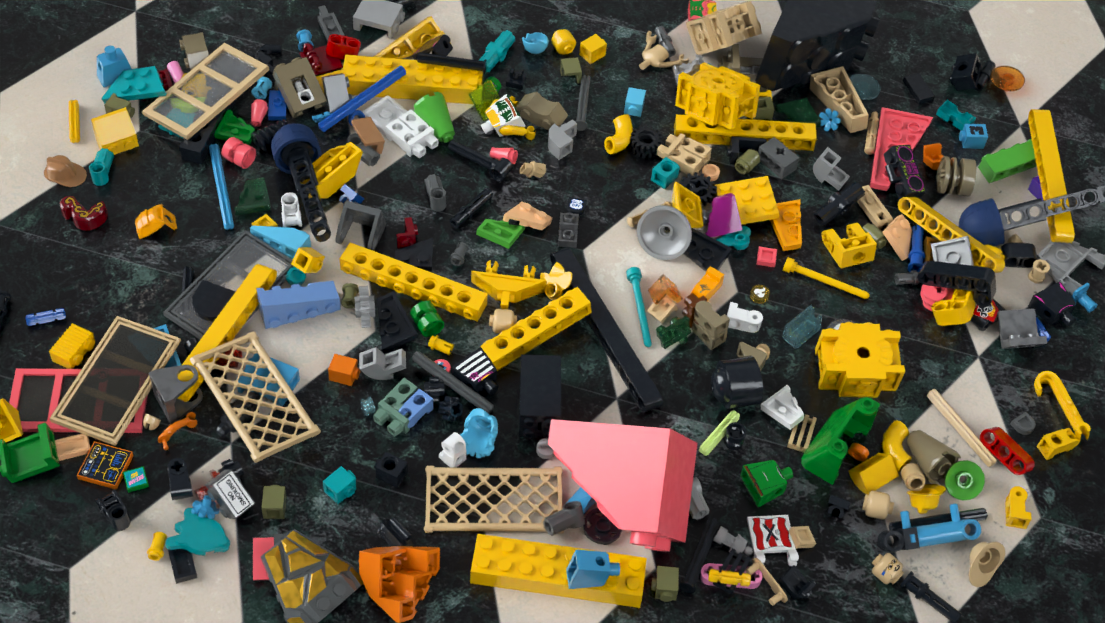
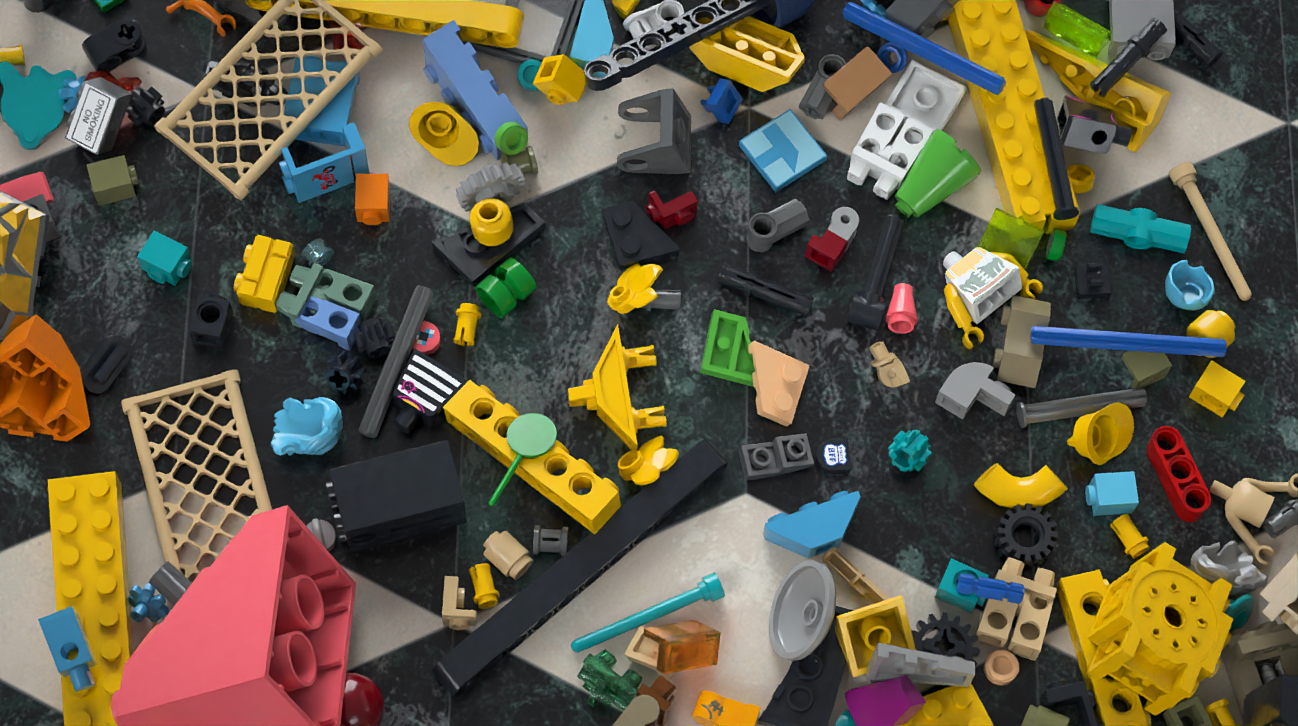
camera: 75 degrees right, 15 degrees up
yellow brick [339,242,488,322] -> none
light grey brick [359,347,406,380] -> none
white leg [439,432,466,468] -> none
tan head [489,309,517,334] -> none
none -> dark azure plant [128,584,169,622]
none -> yellow brick [234,235,296,313]
none -> dark azure panel [279,122,370,203]
none -> yellow piece [409,101,479,166]
none -> tan bracket [442,576,477,630]
none -> yellow head [469,198,513,246]
none -> yellow pin [469,563,500,609]
none -> tan brick [483,531,533,580]
none -> piece [489,413,557,507]
none -> bright green tile [495,121,528,155]
none -> dark grey bush [533,525,568,557]
none -> yellow plate [607,263,663,314]
none -> tile [739,109,827,193]
none -> dark azure slope [763,491,861,559]
none -> leg [805,207,859,272]
none -> light grey wing [867,643,975,687]
none -> teal gear [888,430,932,472]
none -> blue axle [957,574,1025,604]
none -> blue axle [1030,326,1227,357]
none -> clear neon green bracket [1043,2,1111,59]
none -> yellow piece [1067,402,1134,465]
none -> black pin [1090,18,1167,97]
none -> yellow pin [1110,514,1150,558]
none -> red beam [1146,426,1211,523]
none -> tan piece [1168,161,1252,301]

